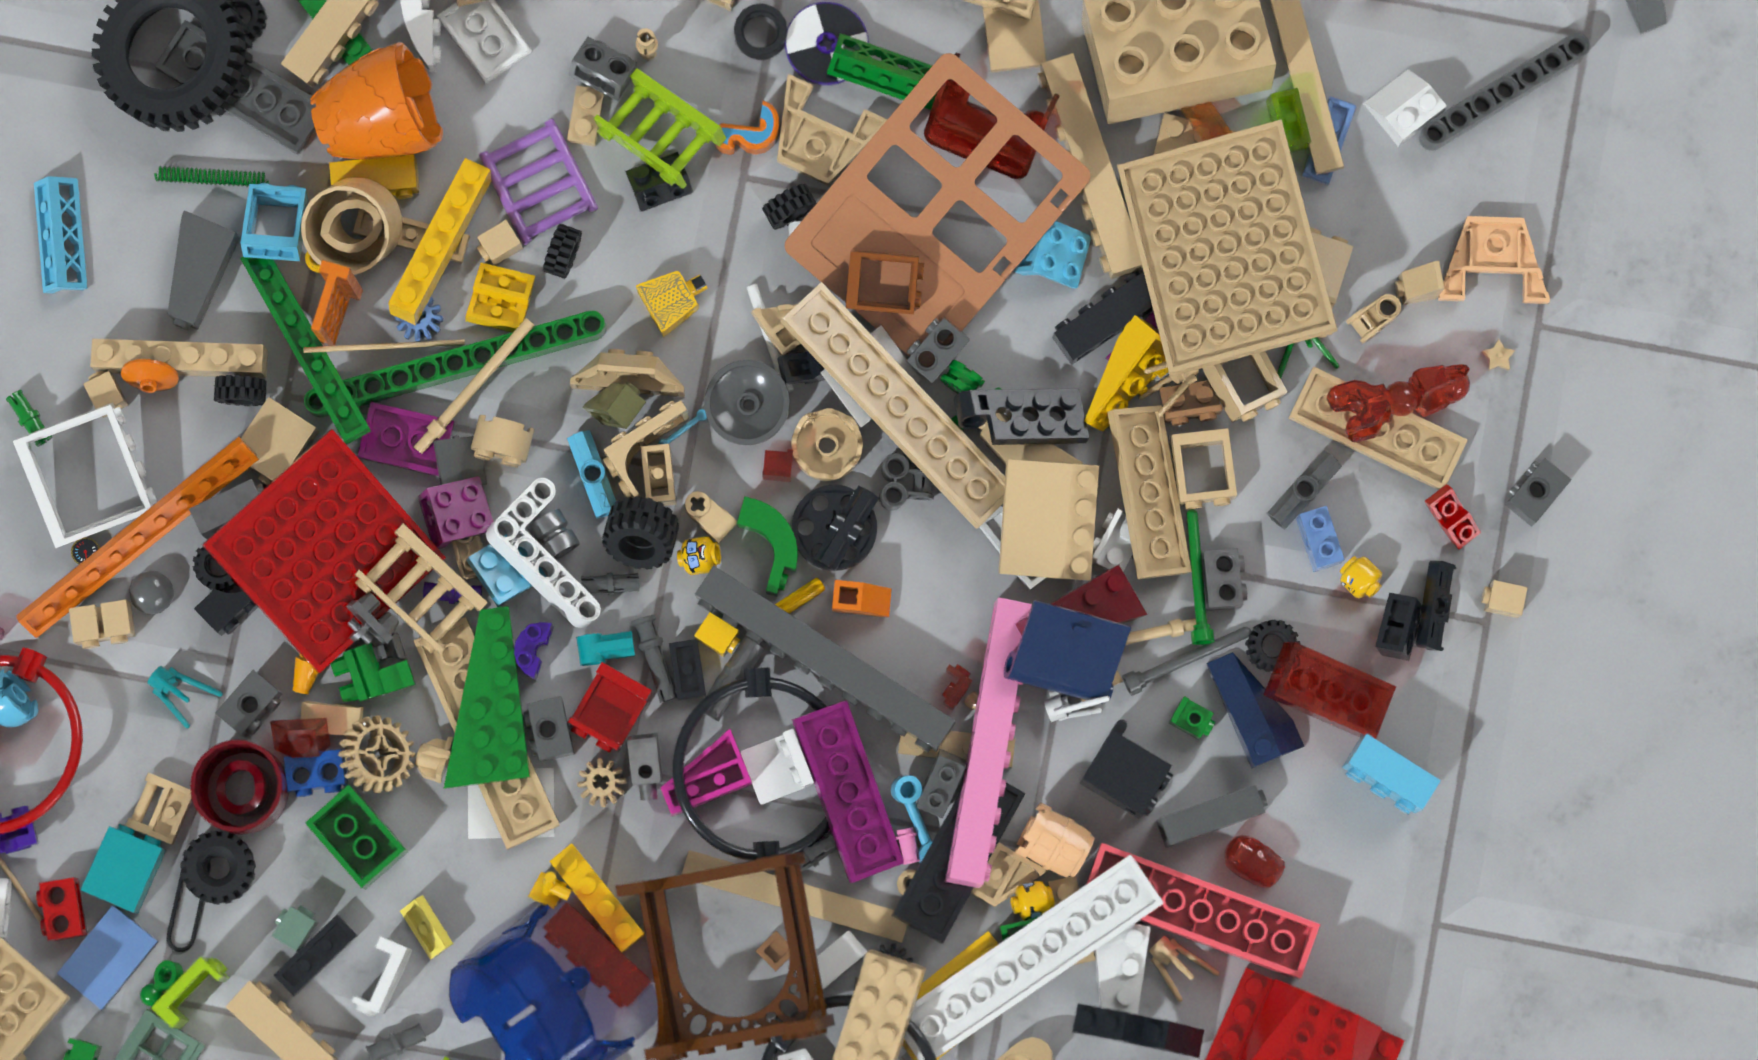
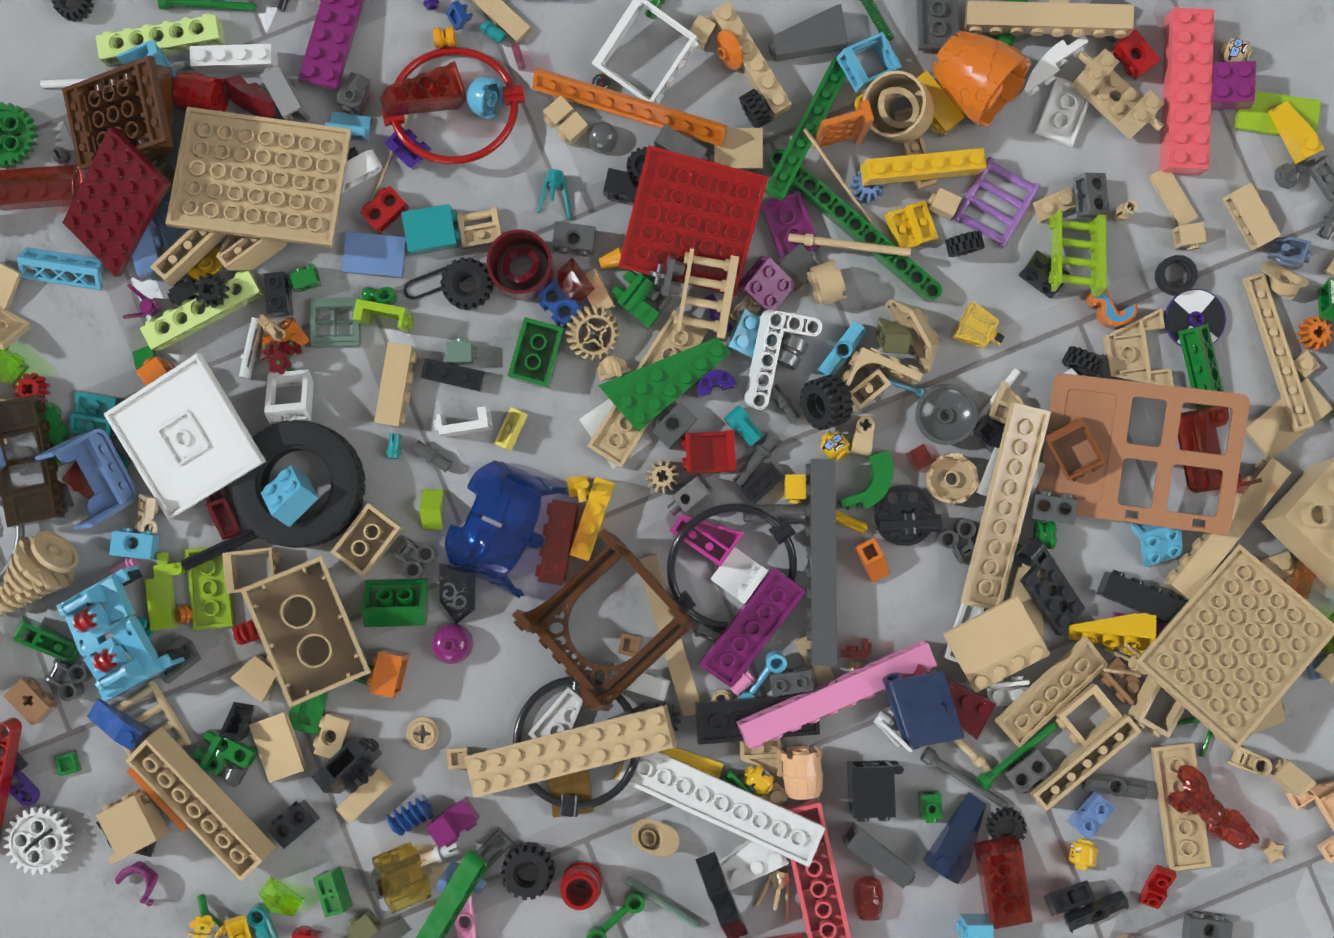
camera: 60 degrees right, 5 degrees up
none -> tan brick [1028,712,1142,811]

